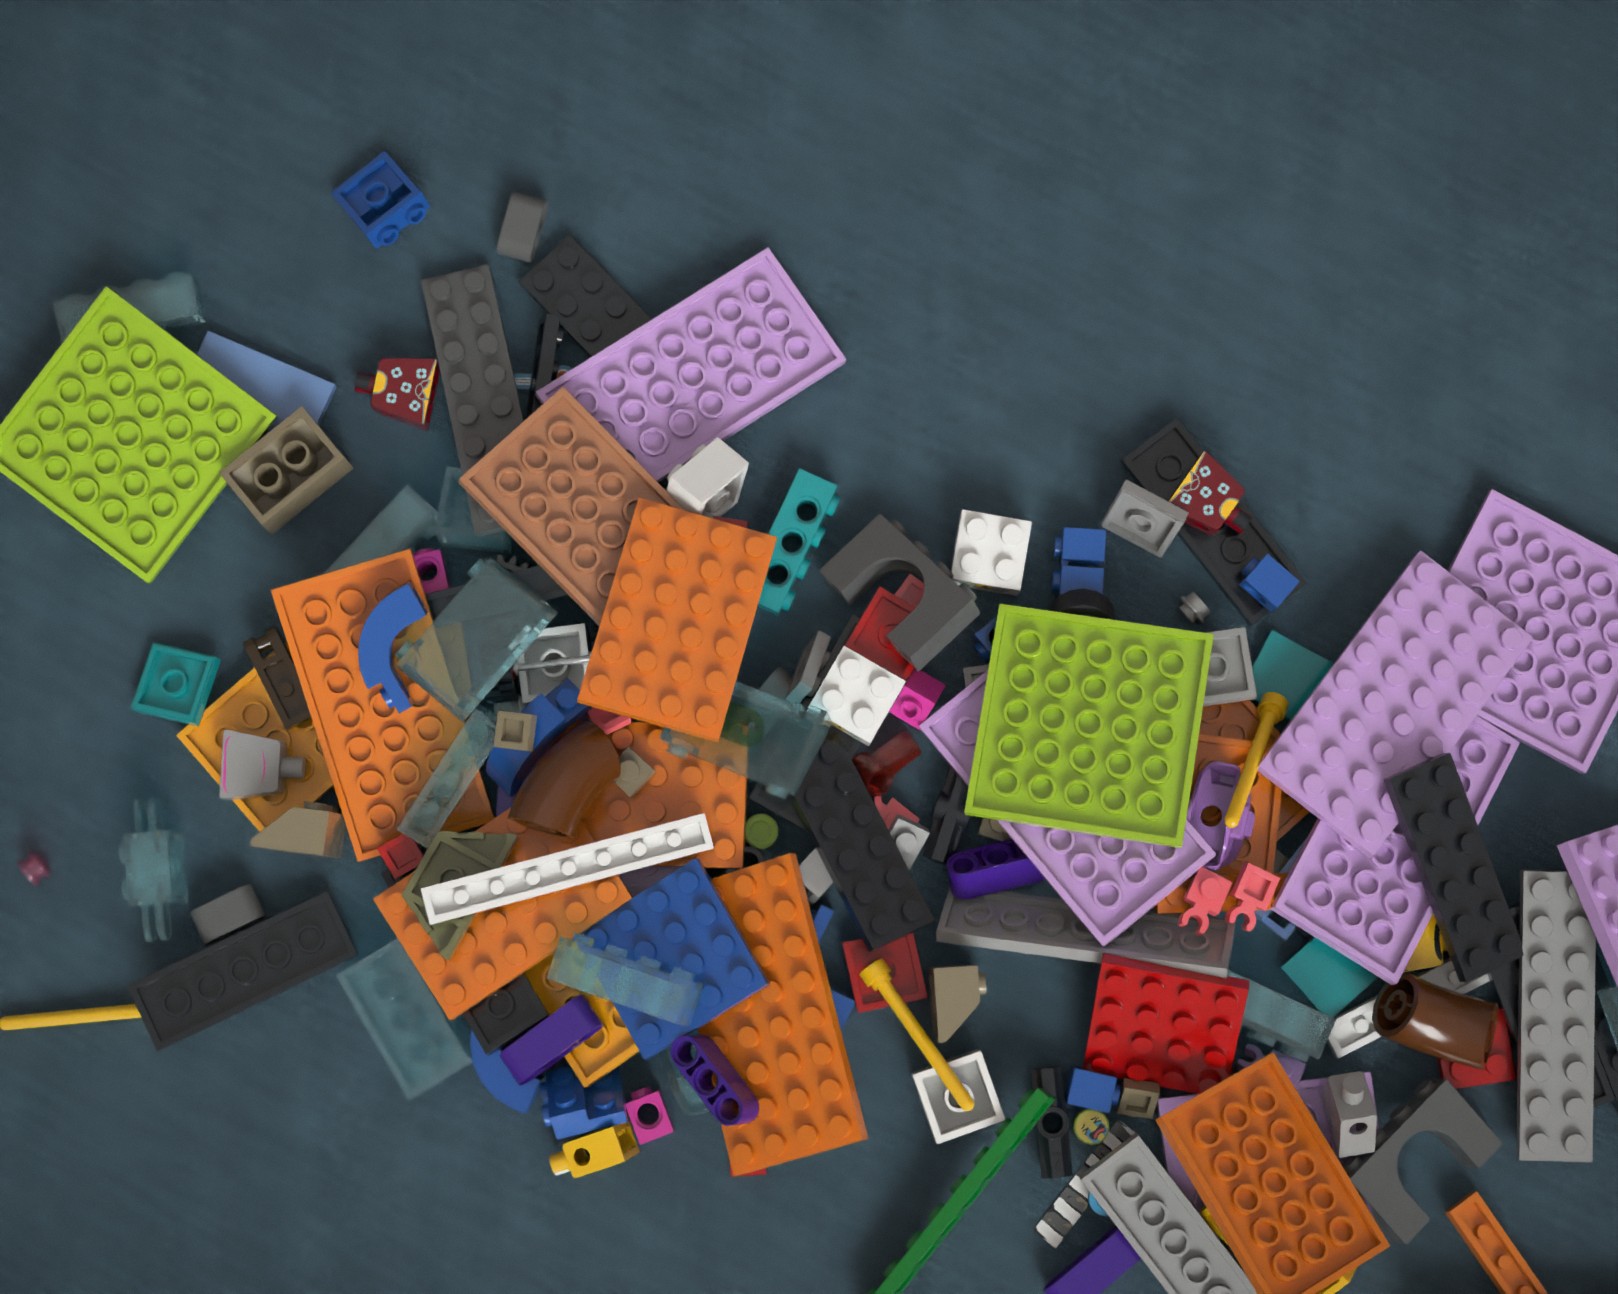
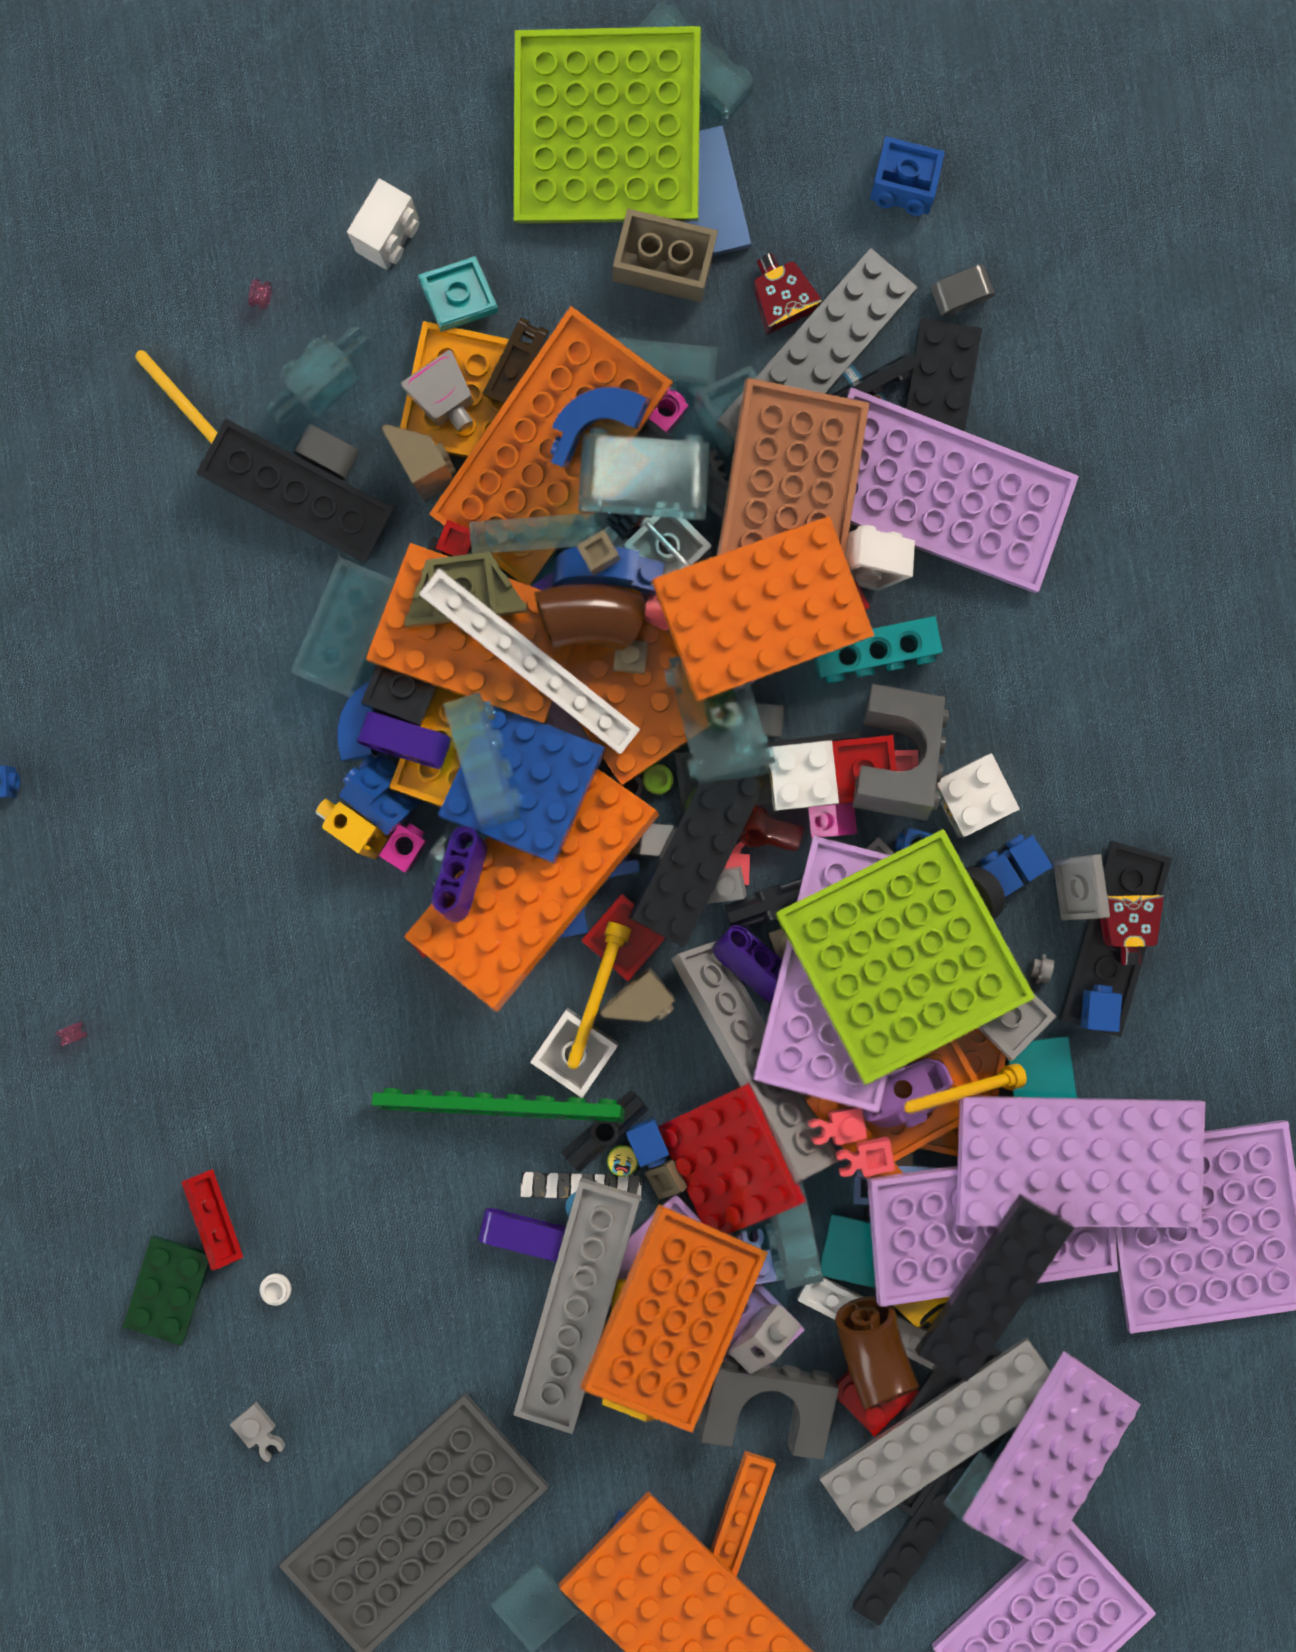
camera: 55 degrees right, 5 degrees up
light grey plate [785,631,831,706] -> none
none -> white brick [347,178,419,271]

